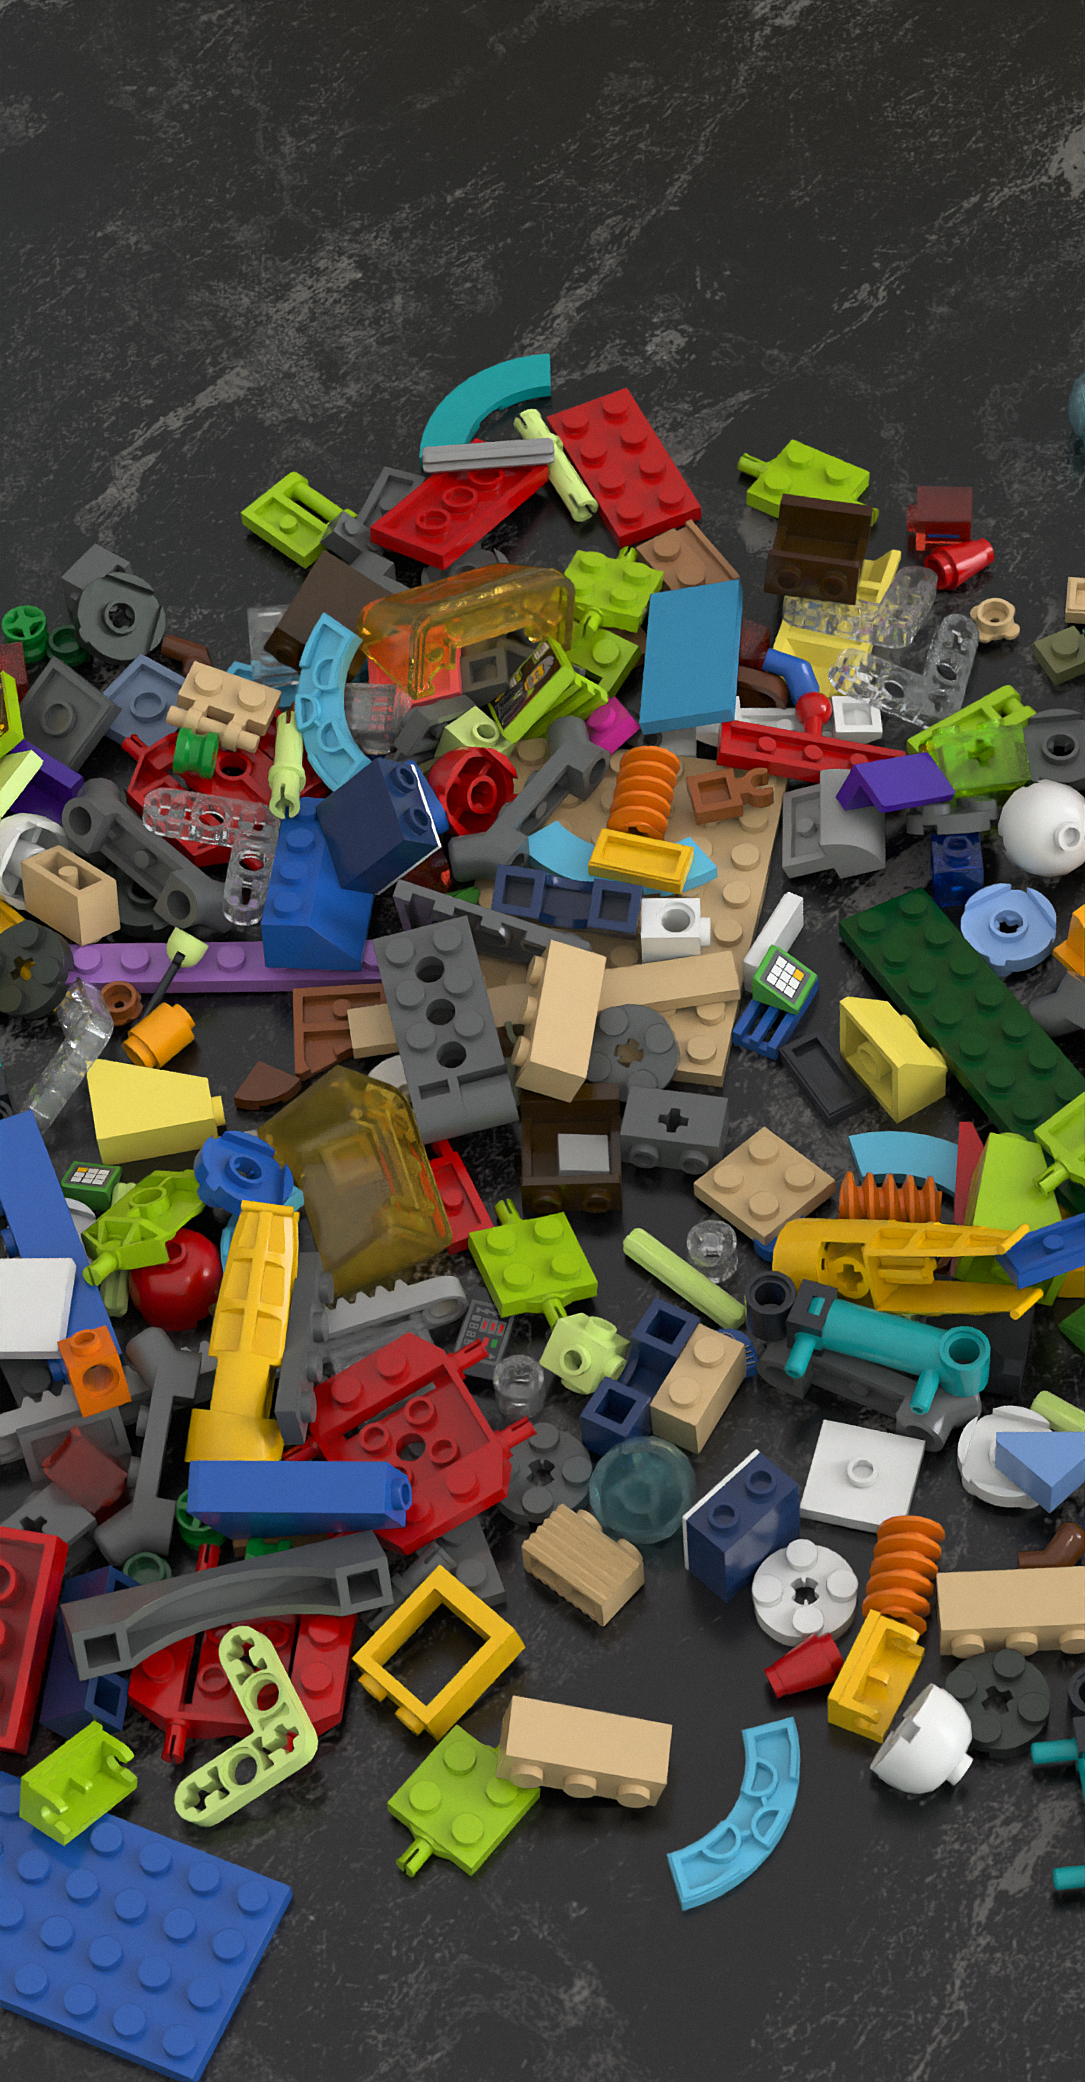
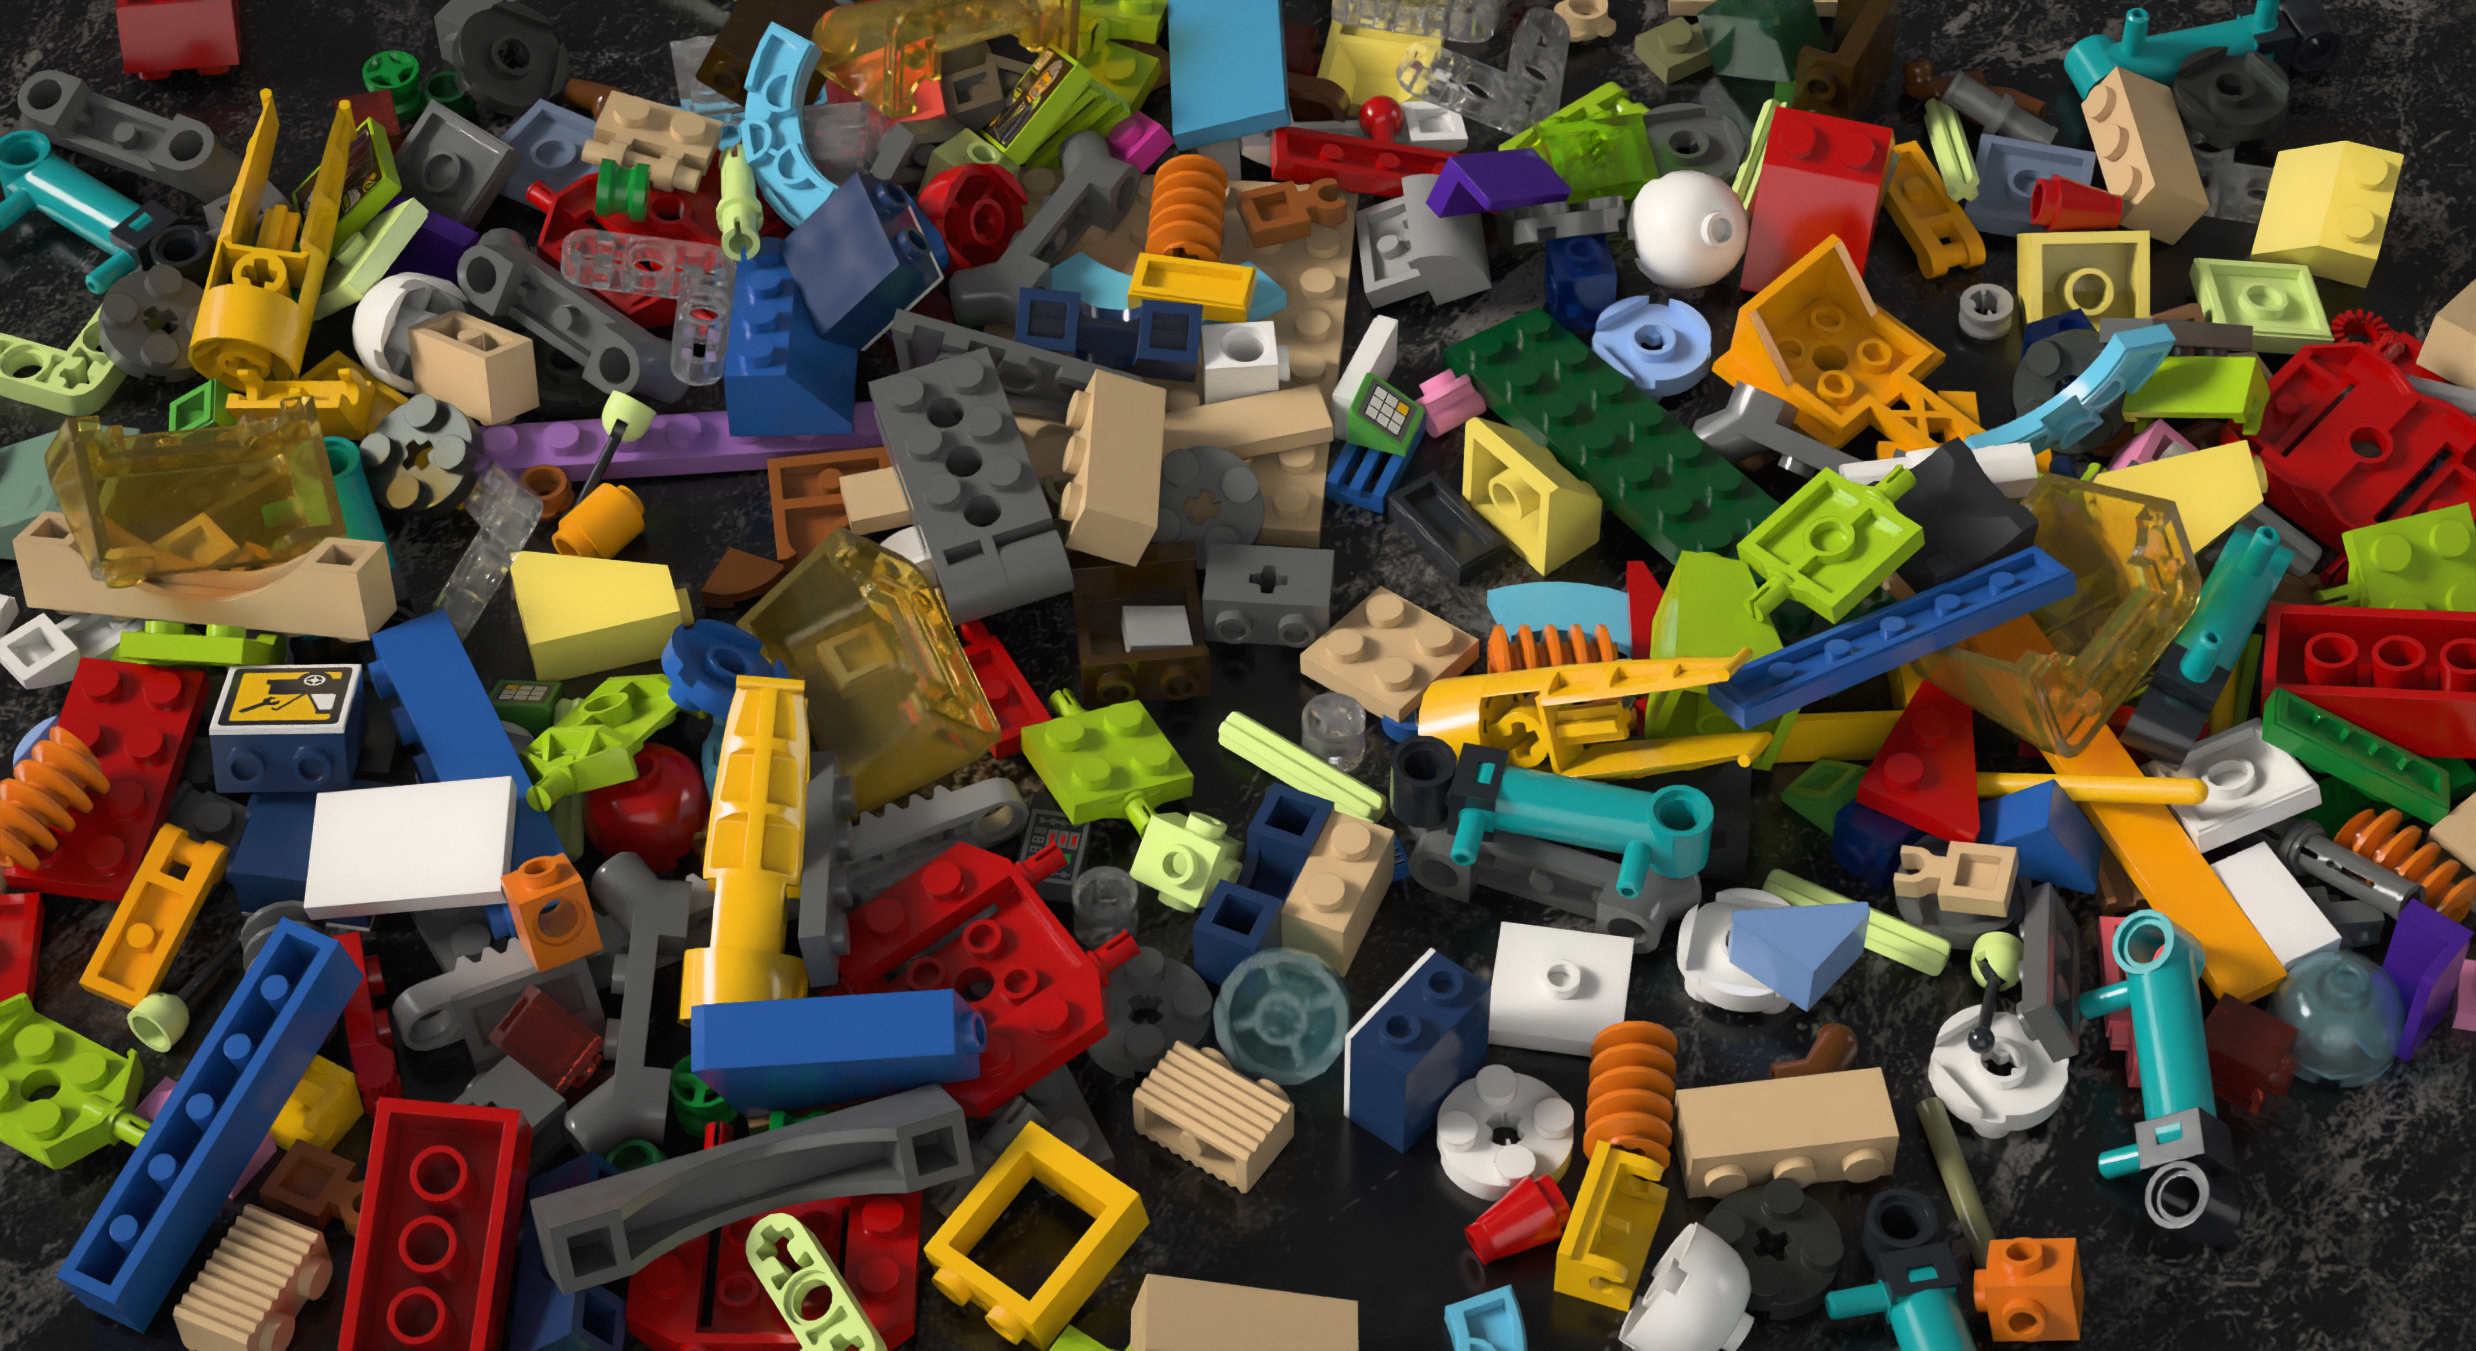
camera: 10 degrees left, 5 degrees down
blue arm [762,648,819,705] -> none
none -> bright pink plate [1414,368,1486,438]

